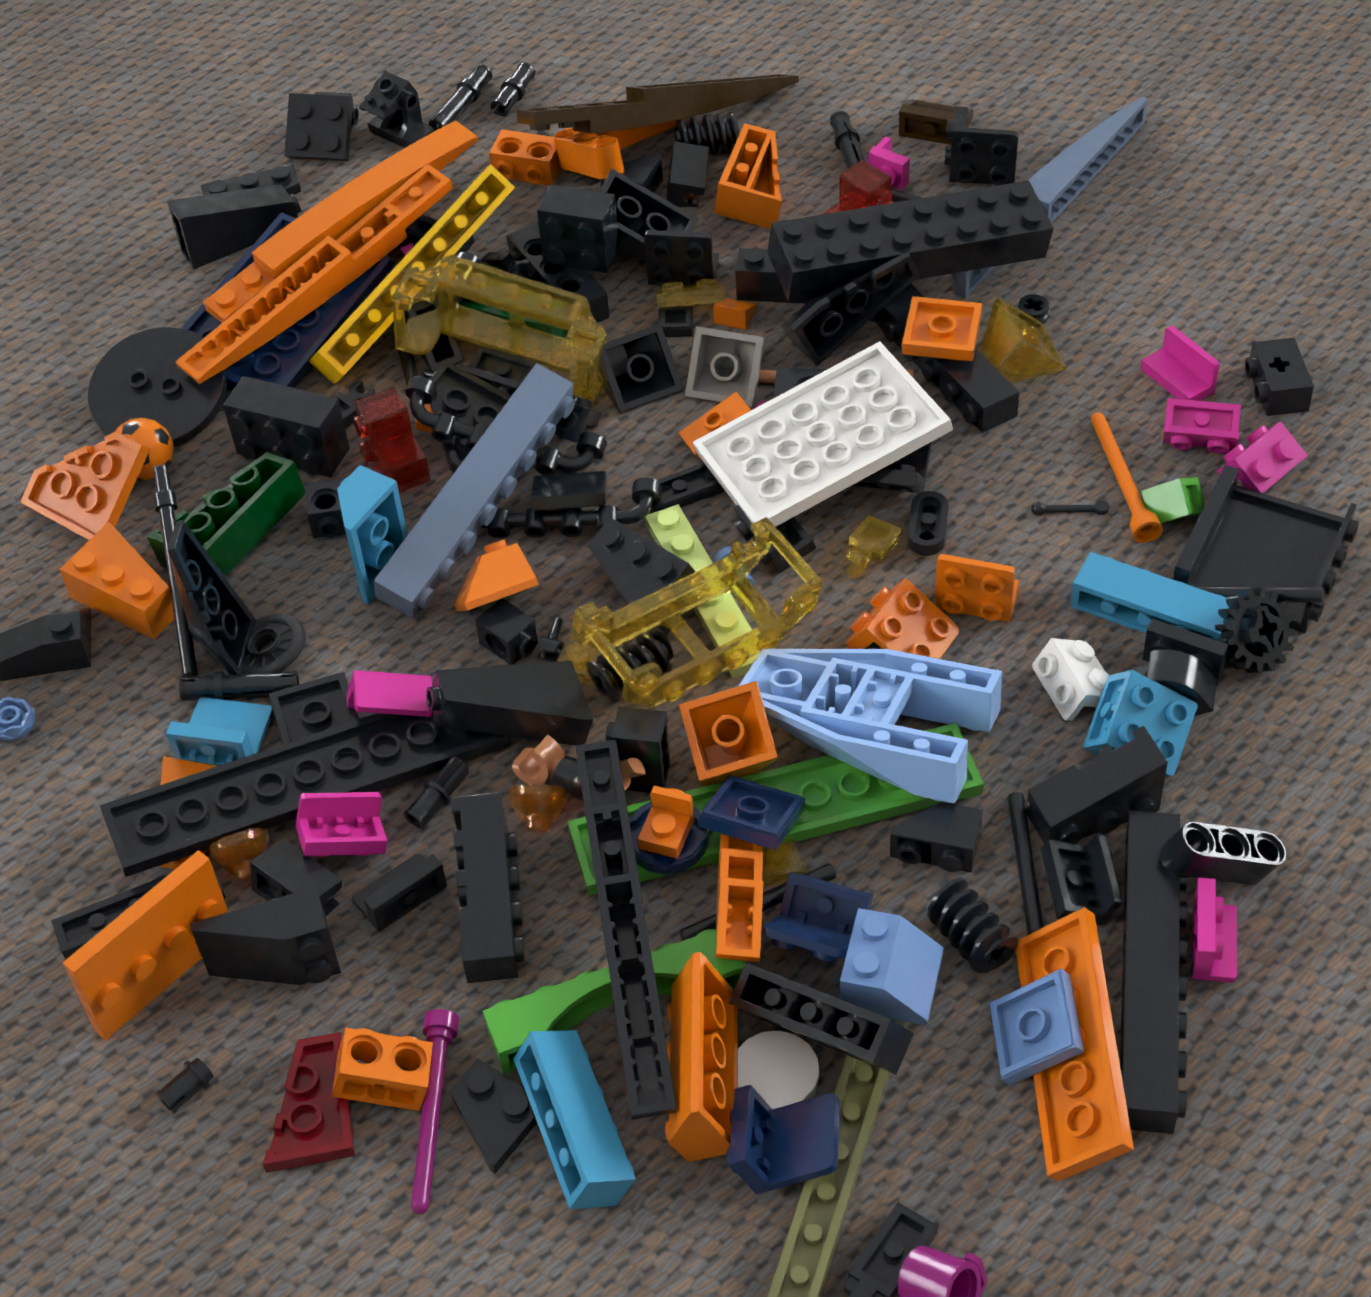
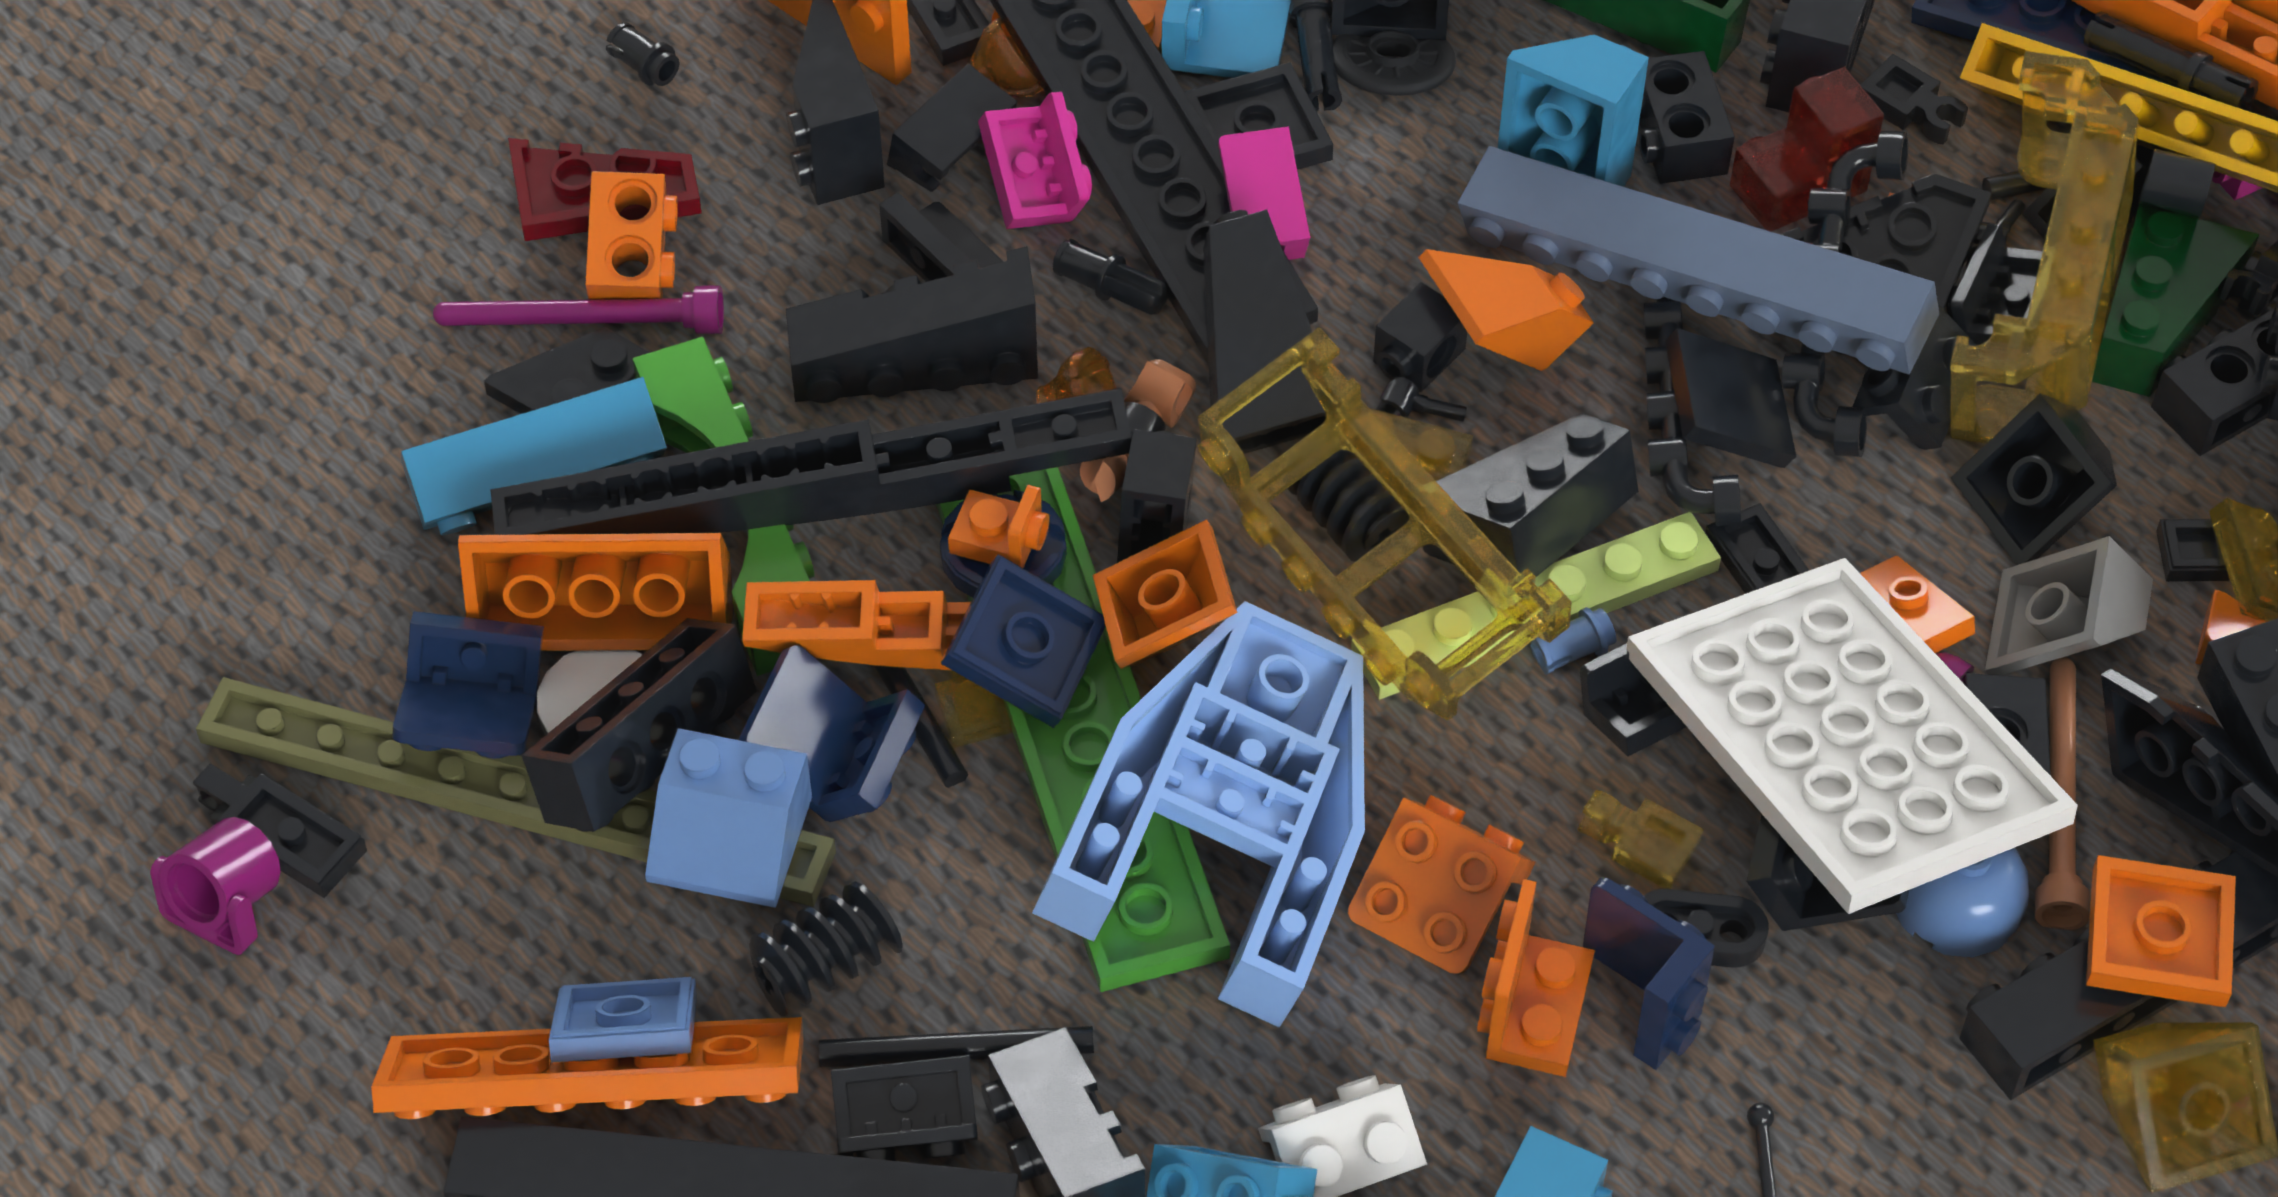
camera: 85 degrees right, 5 degrees up
black slope [890,802,983,873] -> none
none -> dark blue bracket [1583,877,1715,1070]
none -> black pin [2084,11,2259,111]

